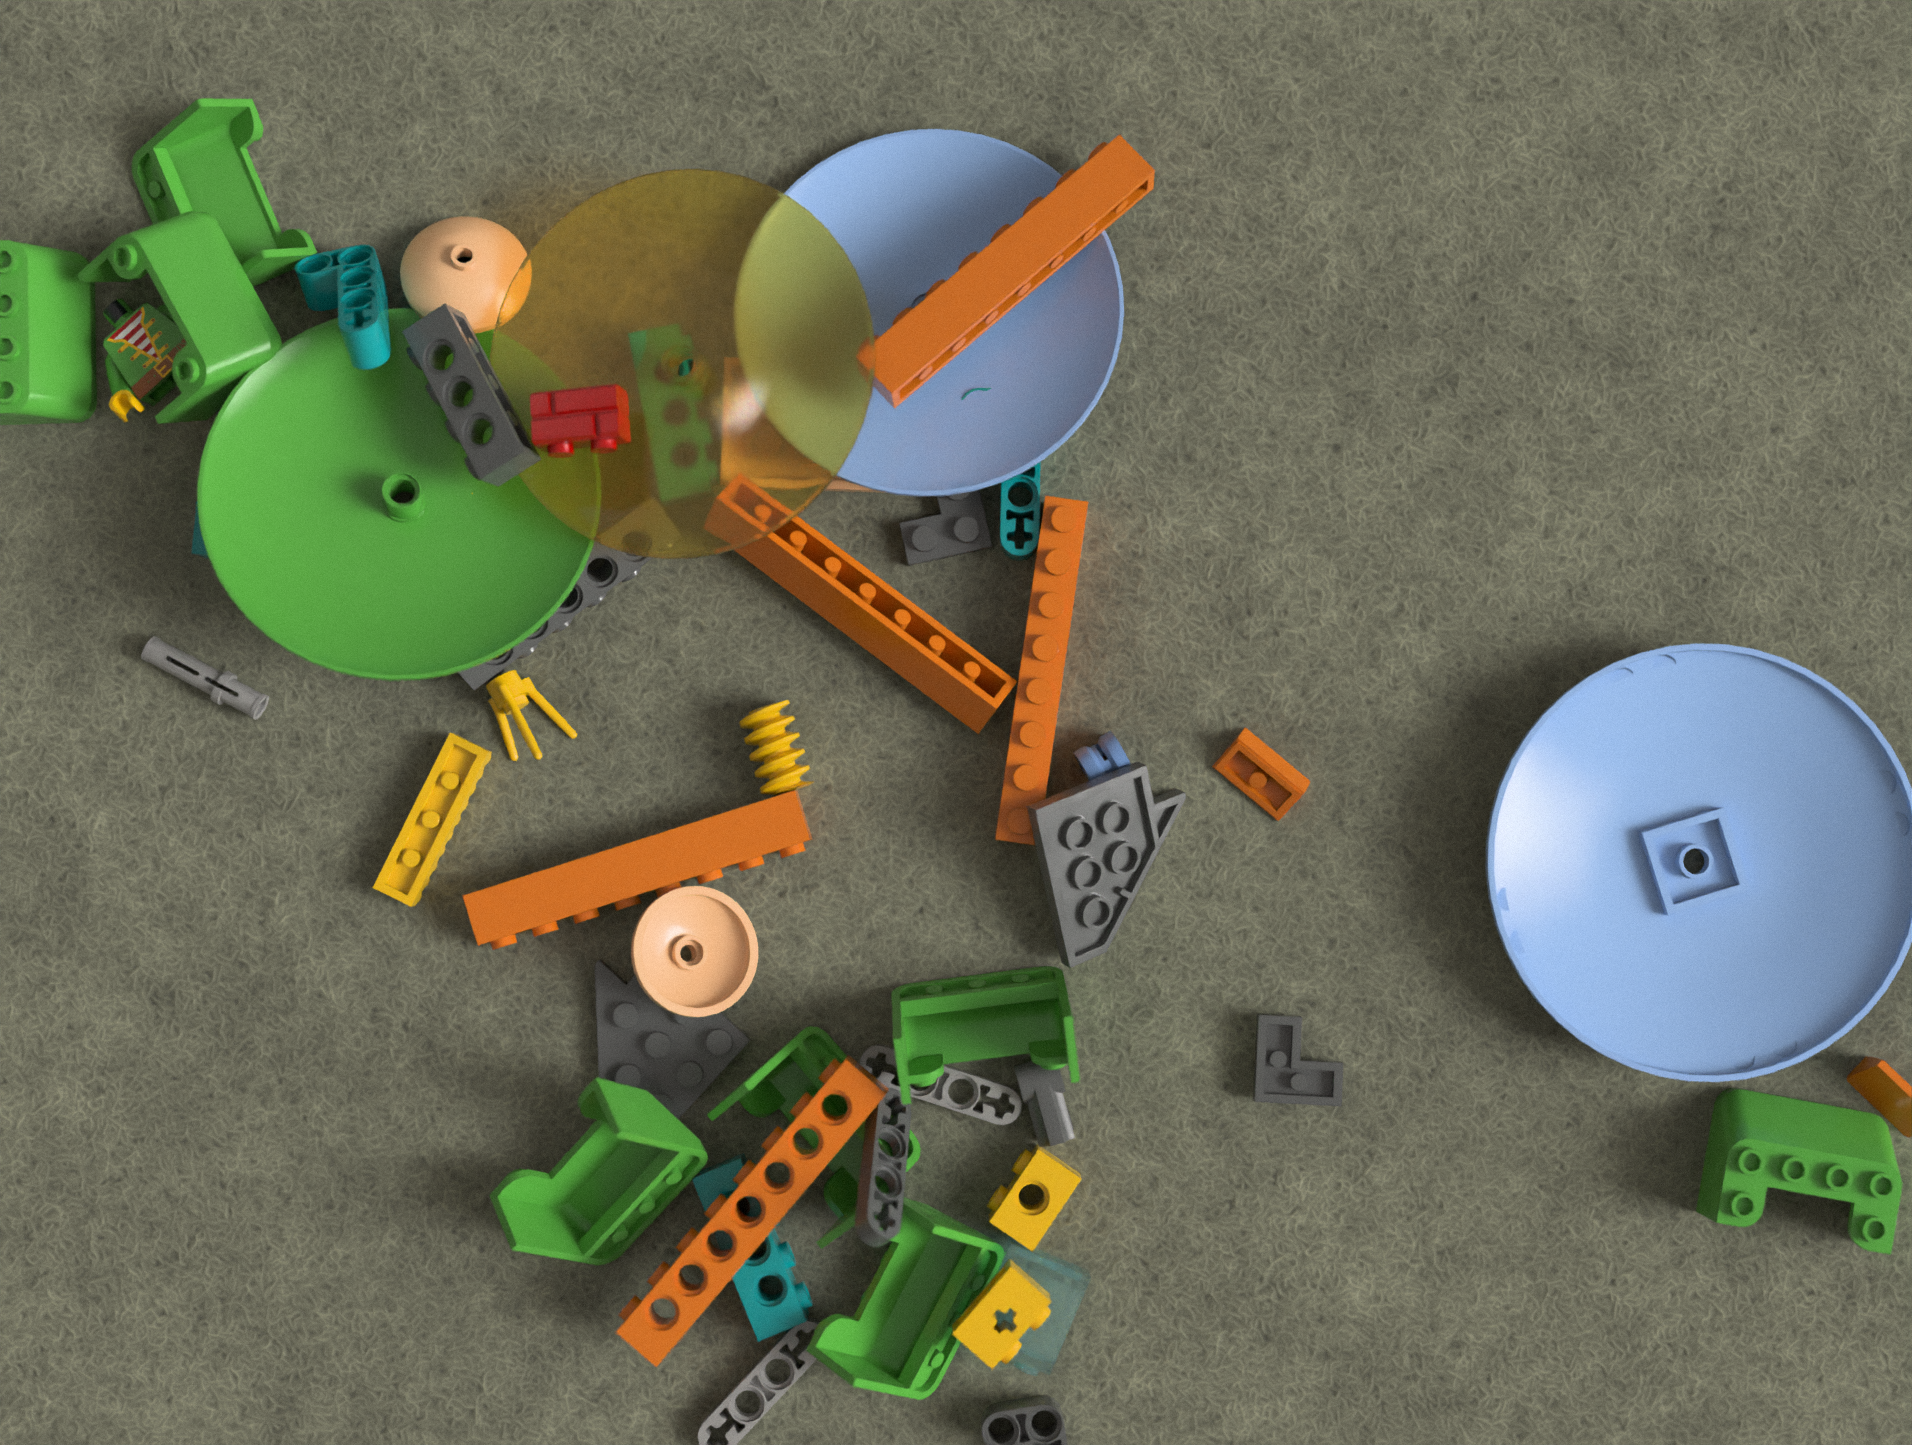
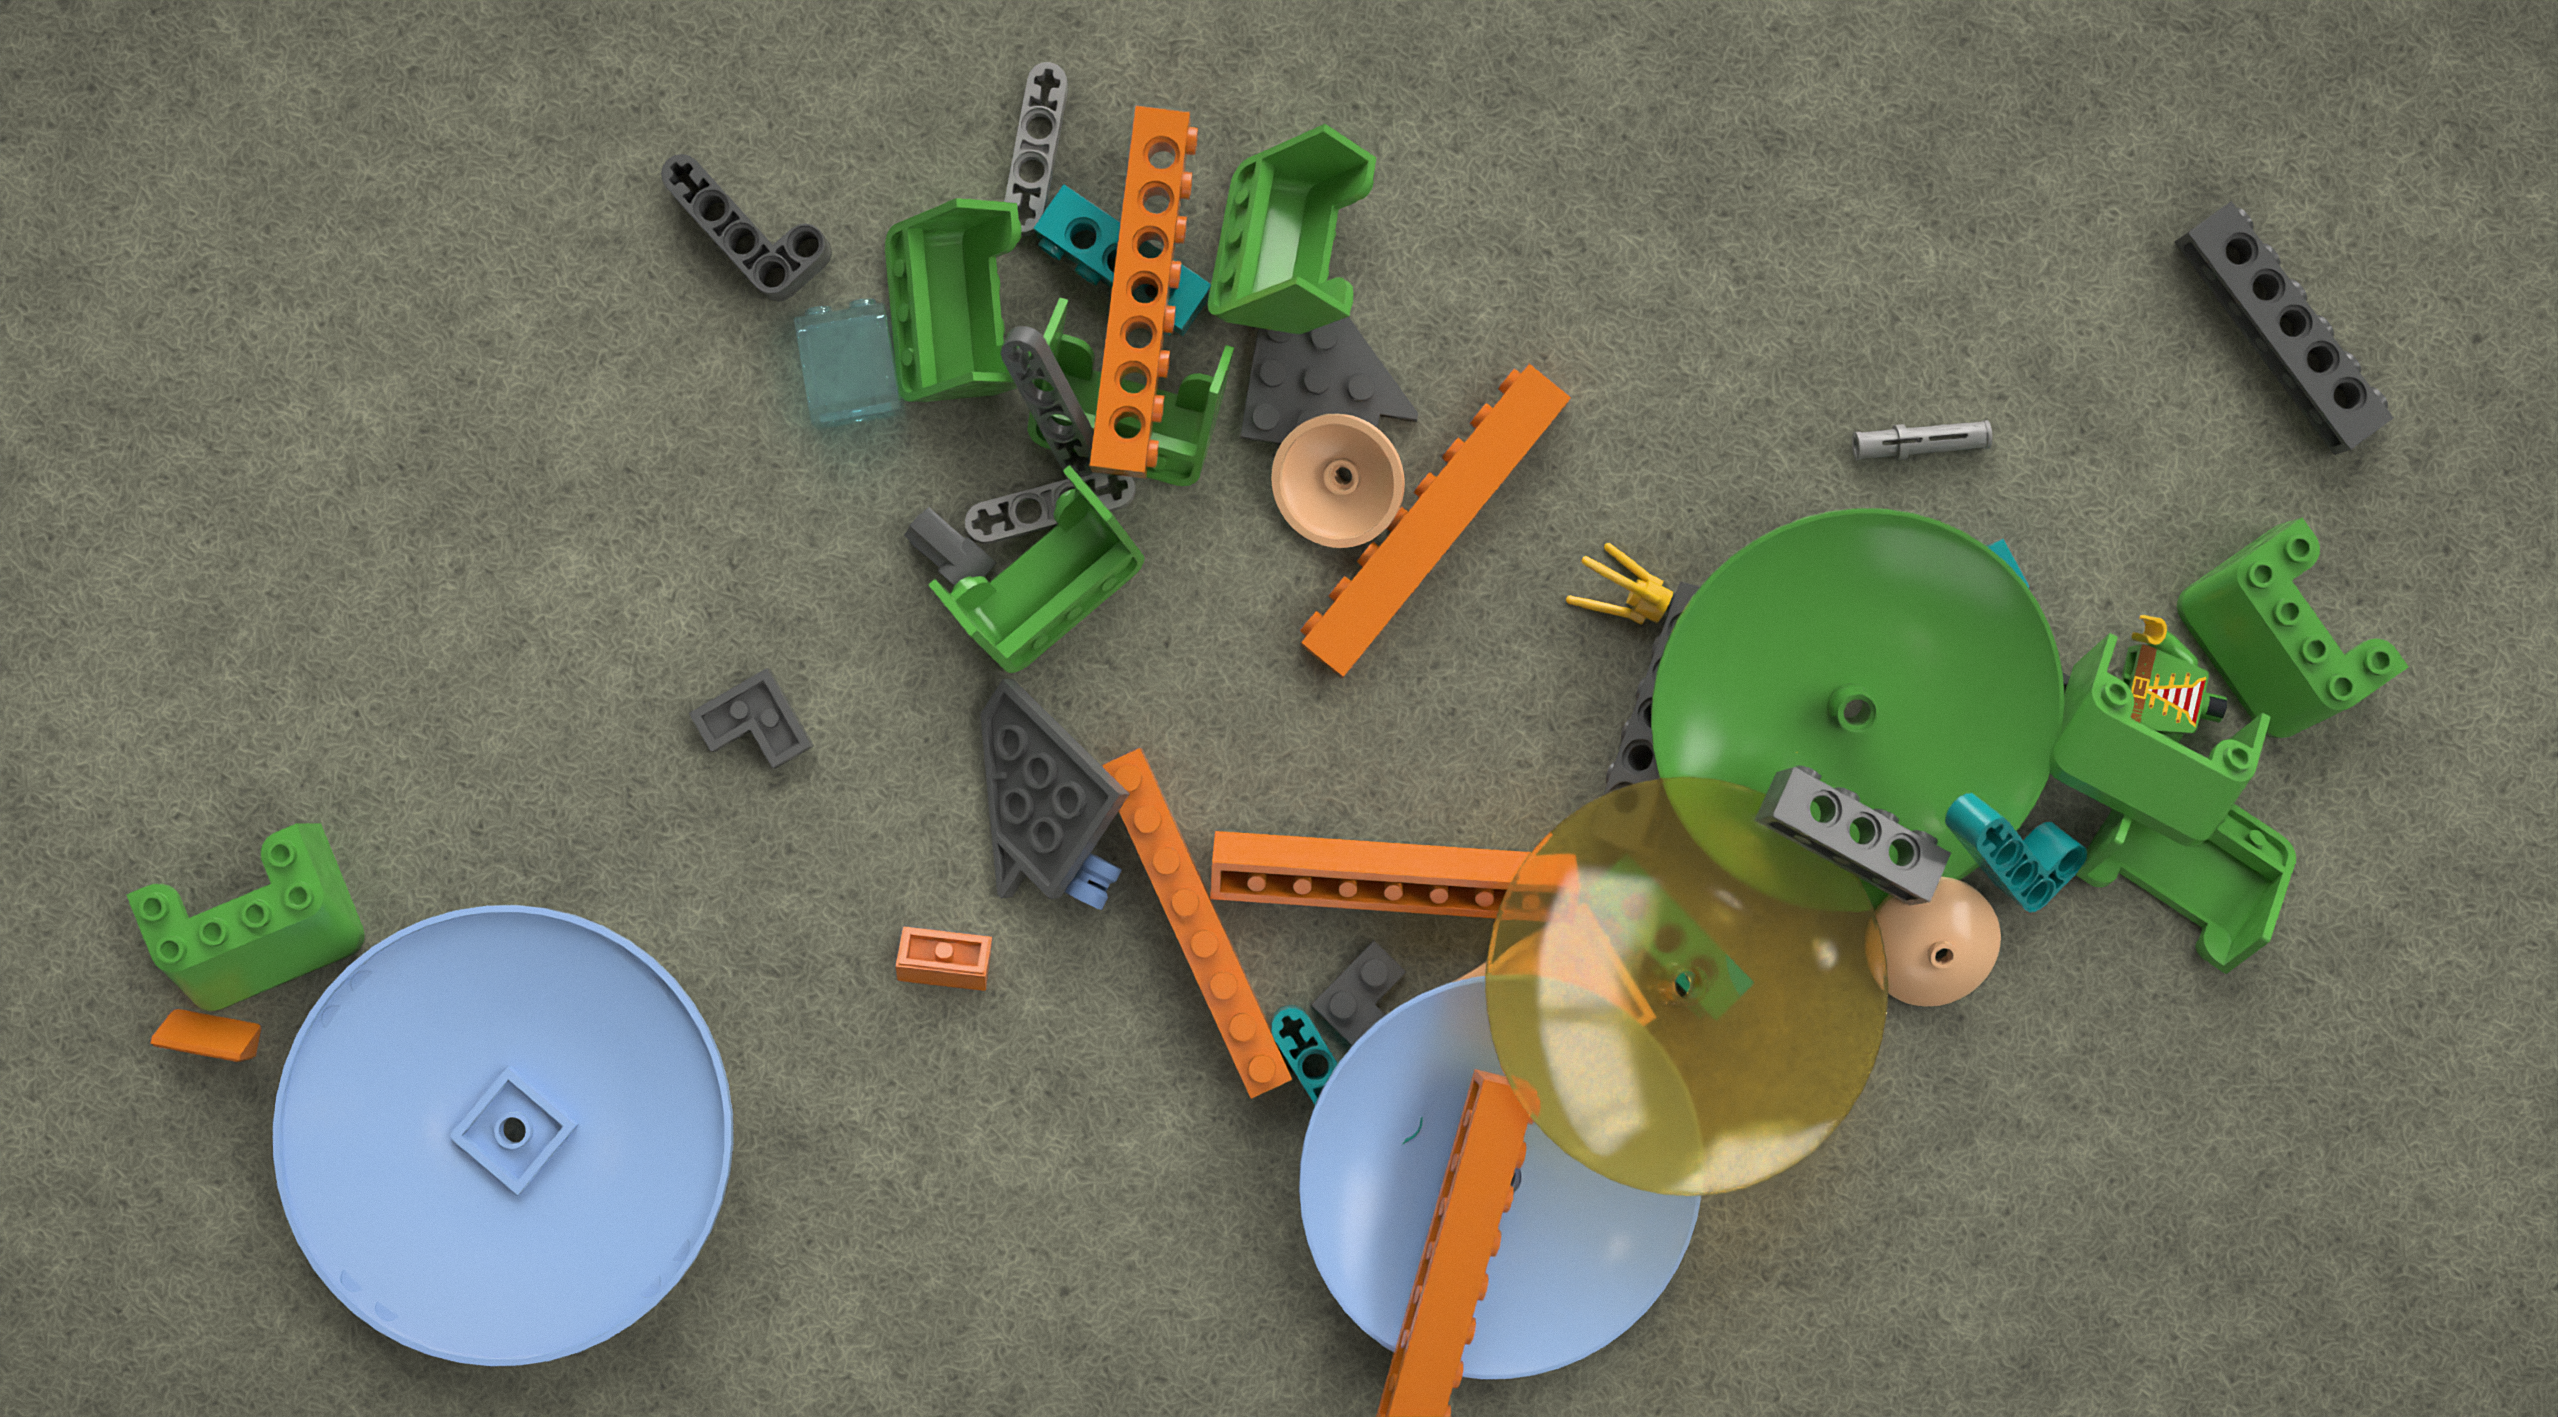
camera: 145 degrees right, 0 degrees up
yellow gear [372,732,492,907] -> none
red brick [529,383,631,458] -> none
yellow piece [739,700,814,795] -> none
yellow brick [952,1259,1051,1370] -> none
yellow brick [987,1144,1082,1252] -> none

